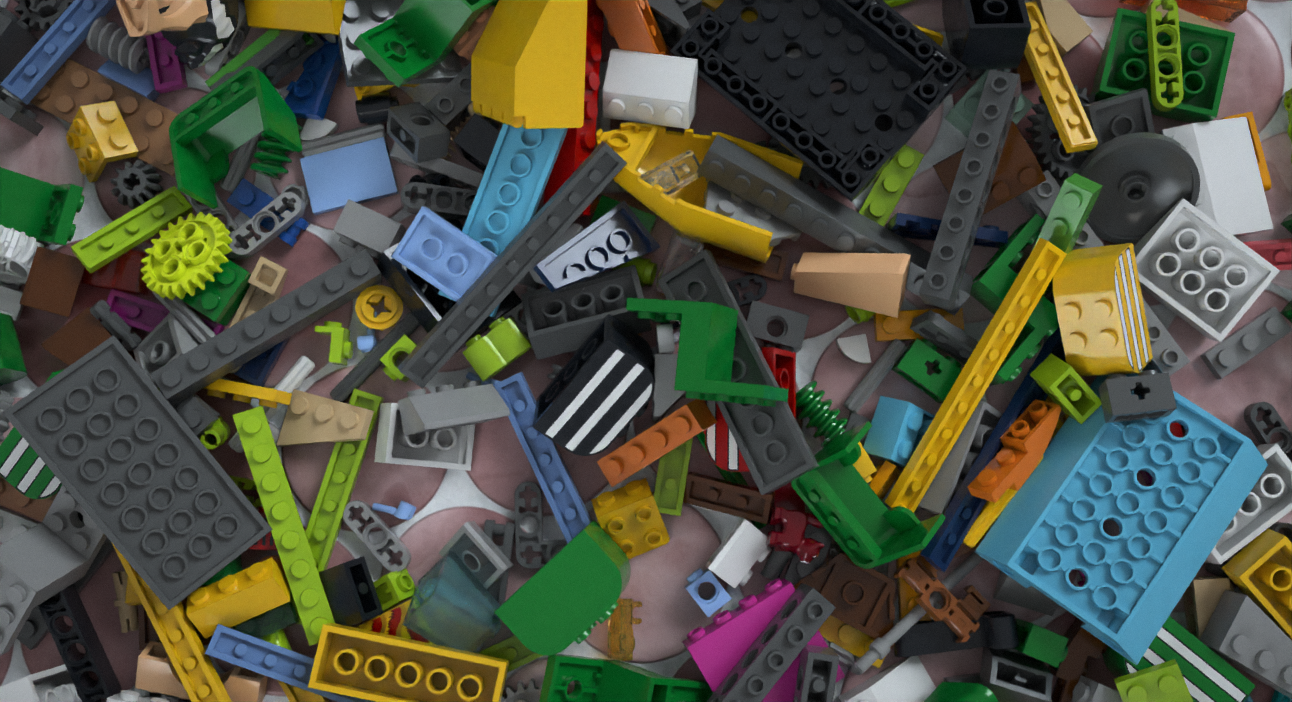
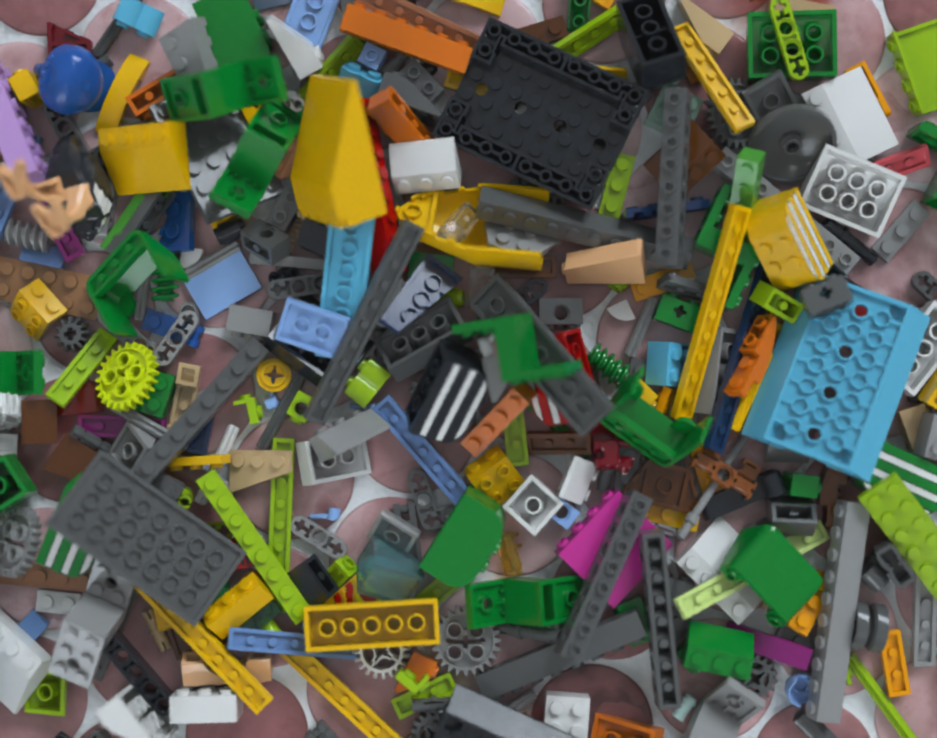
camera: 10 degrees left, 5 degrees up
none -> white slope [503,474,564,536]
none -> black pin [822,217,879,266]

